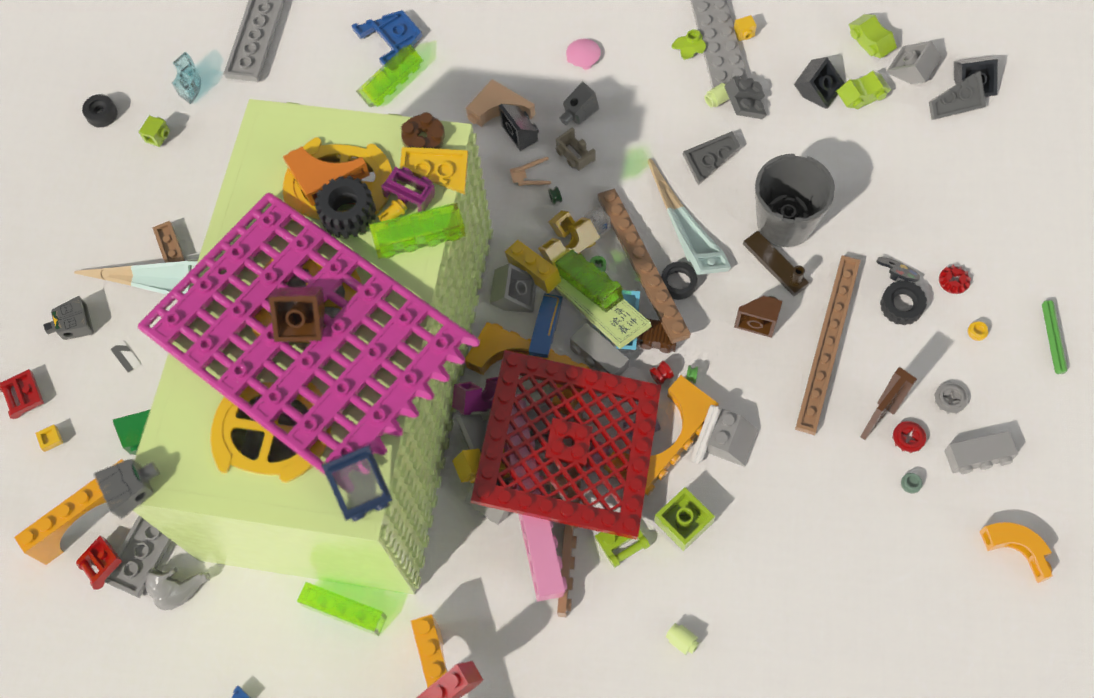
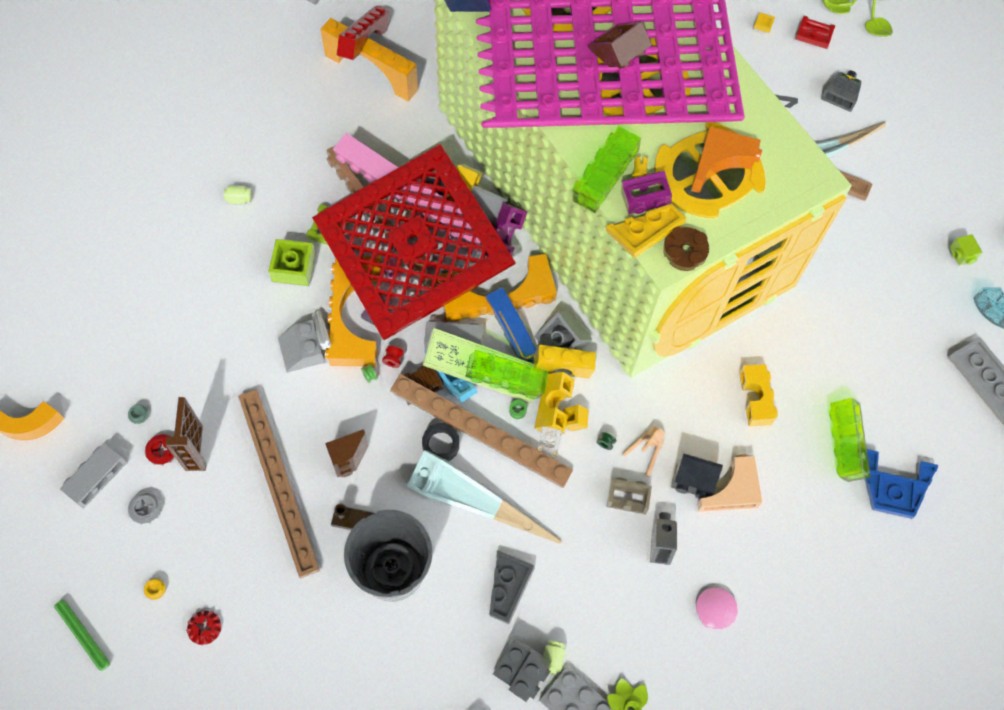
camera: 130 degrees right, 0 degrees up
black tyre [315,176,376,239] -> none
piece [876,257,920,282] -> none
black tyre [880,280,927,325] -> none

